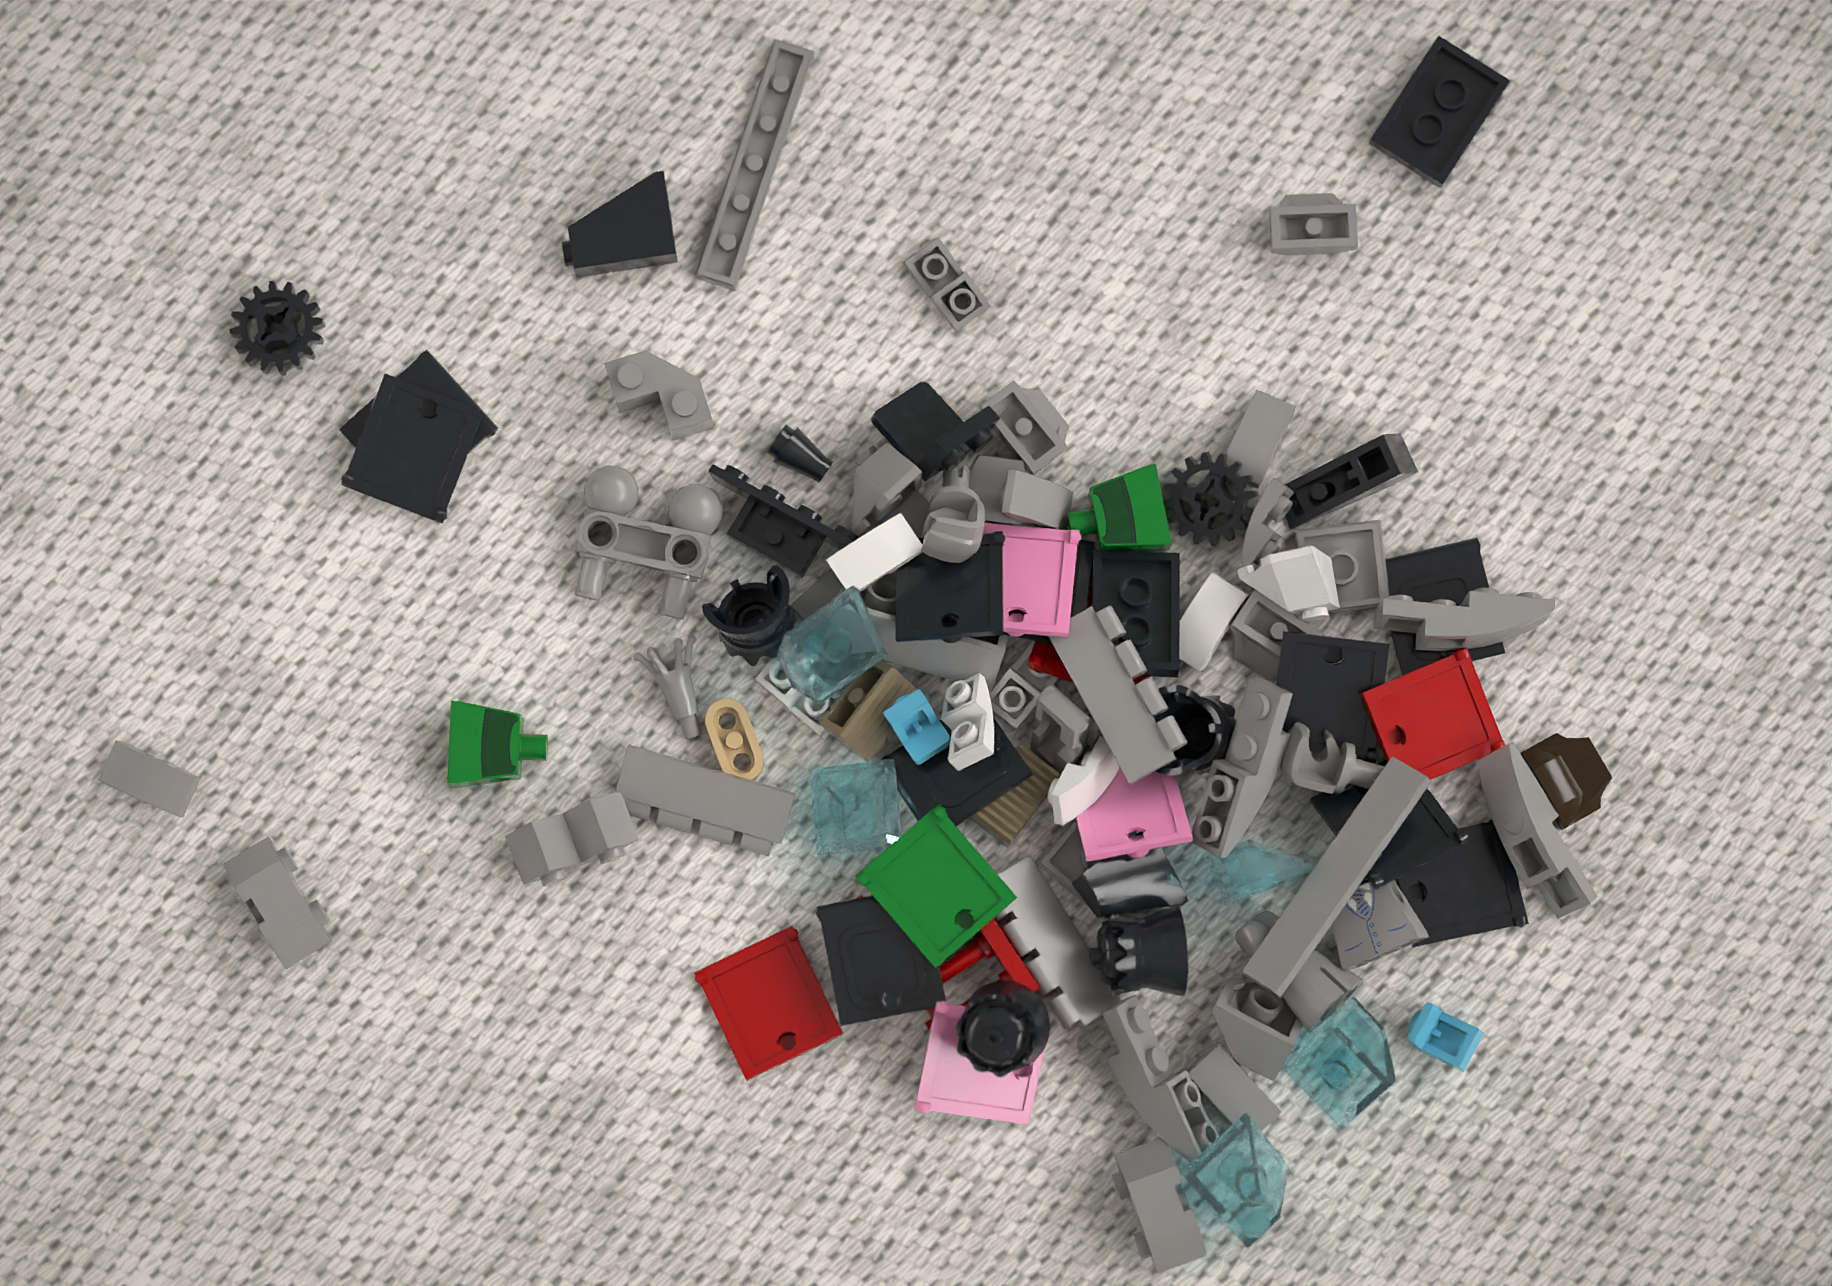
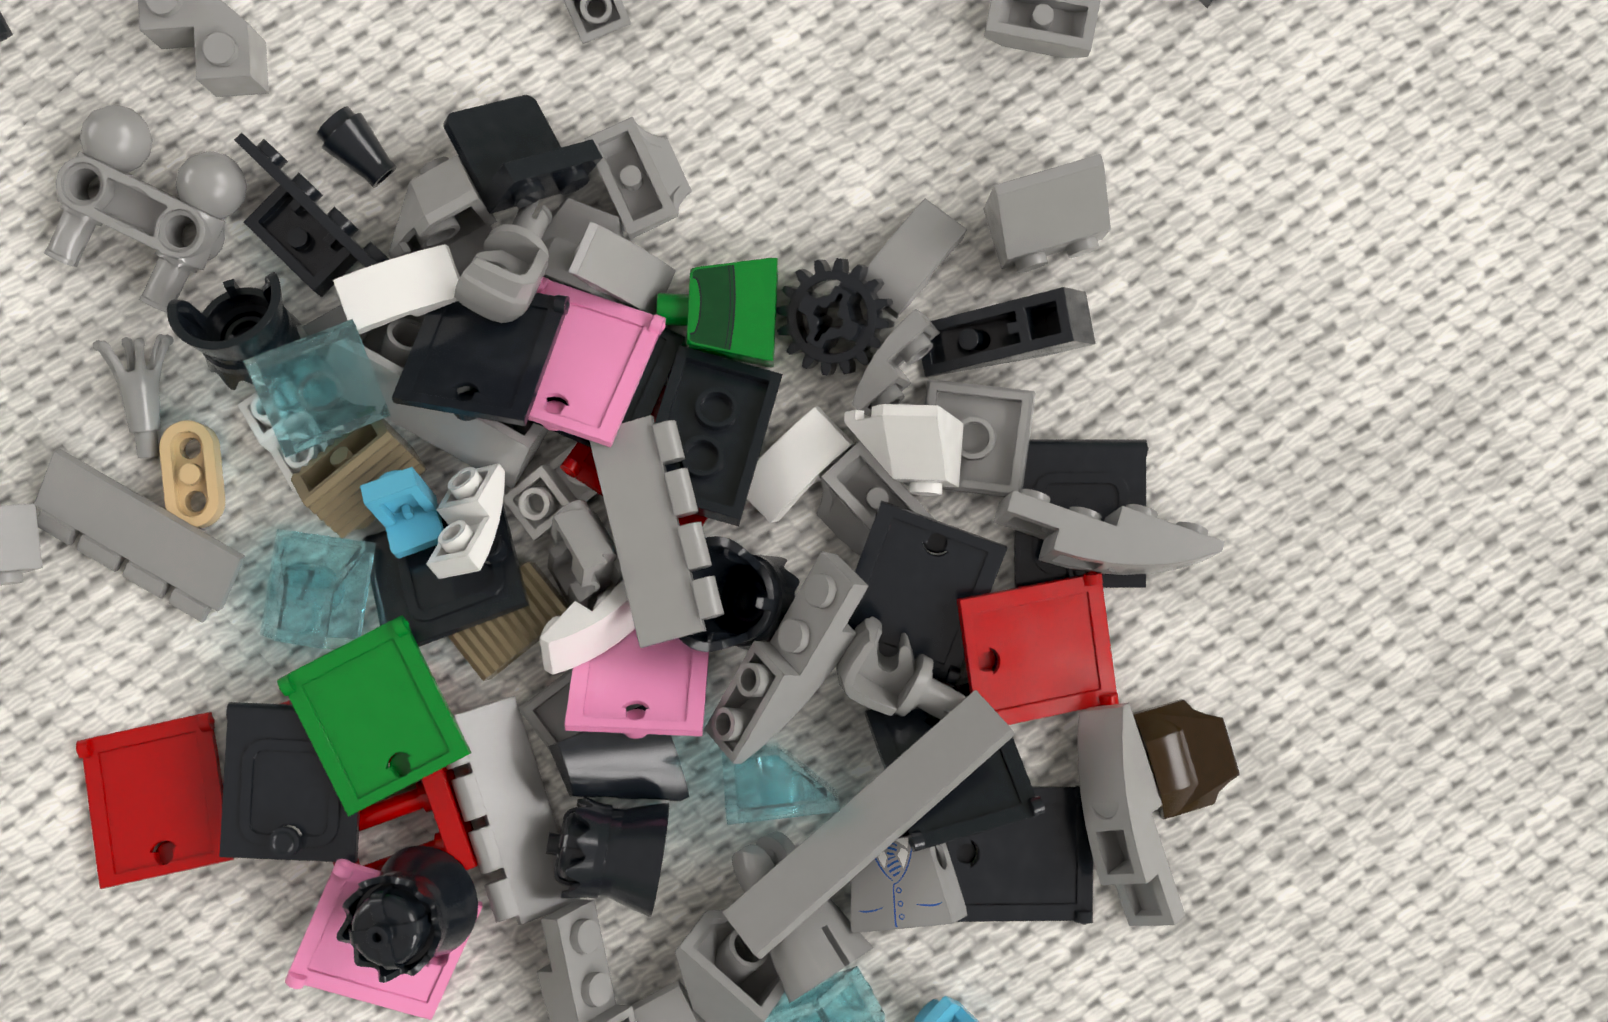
camera: 15 degrees right, 5 degrees up
none -> light grey slope [983,154,1111,273]

